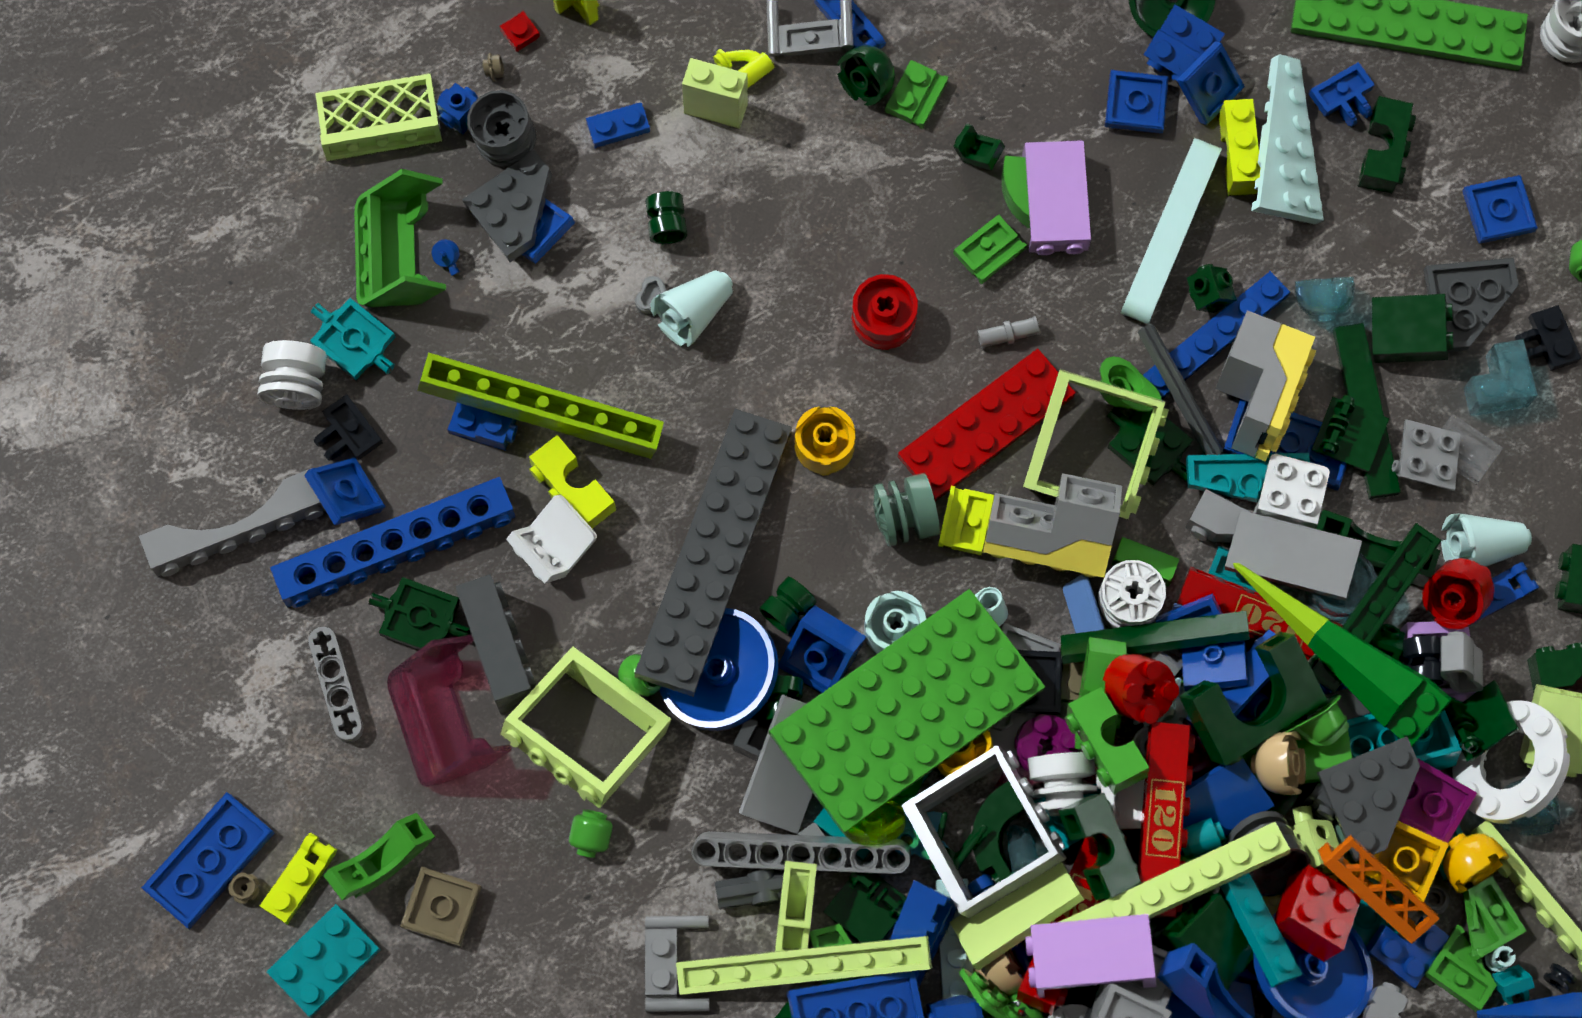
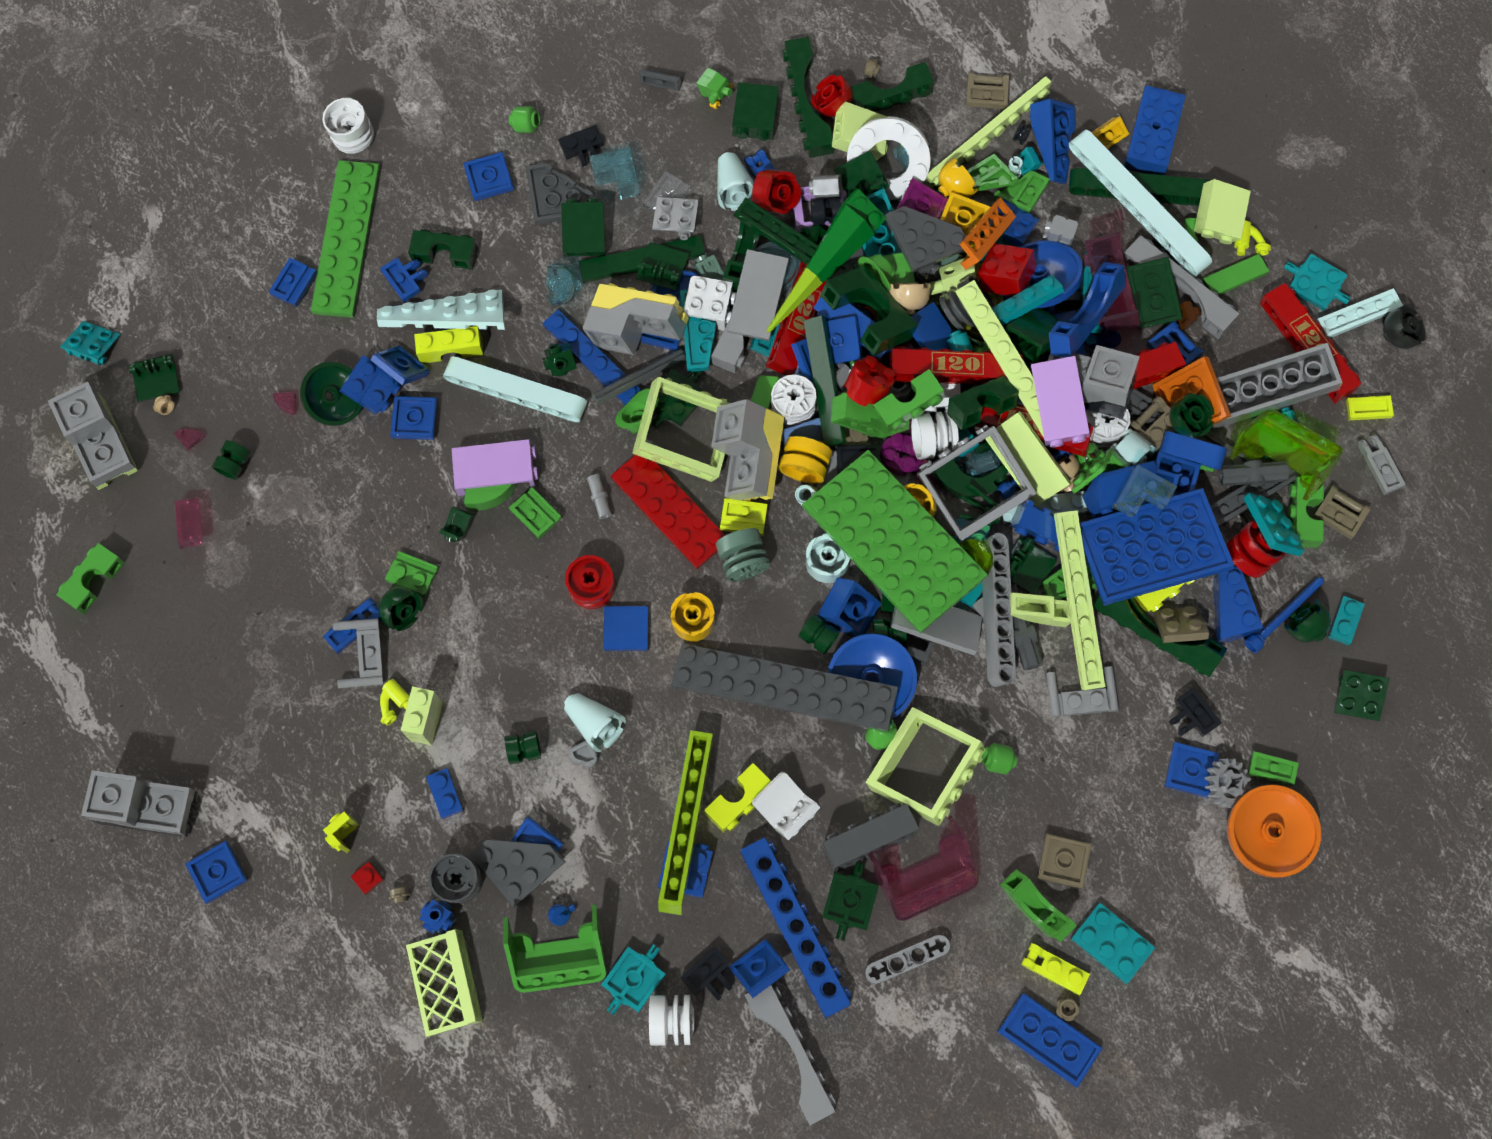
camera: 90 degrees left, 0 degrees up
none -> blue tile [603,606,649,651]
none -> sand green bracket [692,253,724,280]
none -> yellow wheel [778,436,832,484]

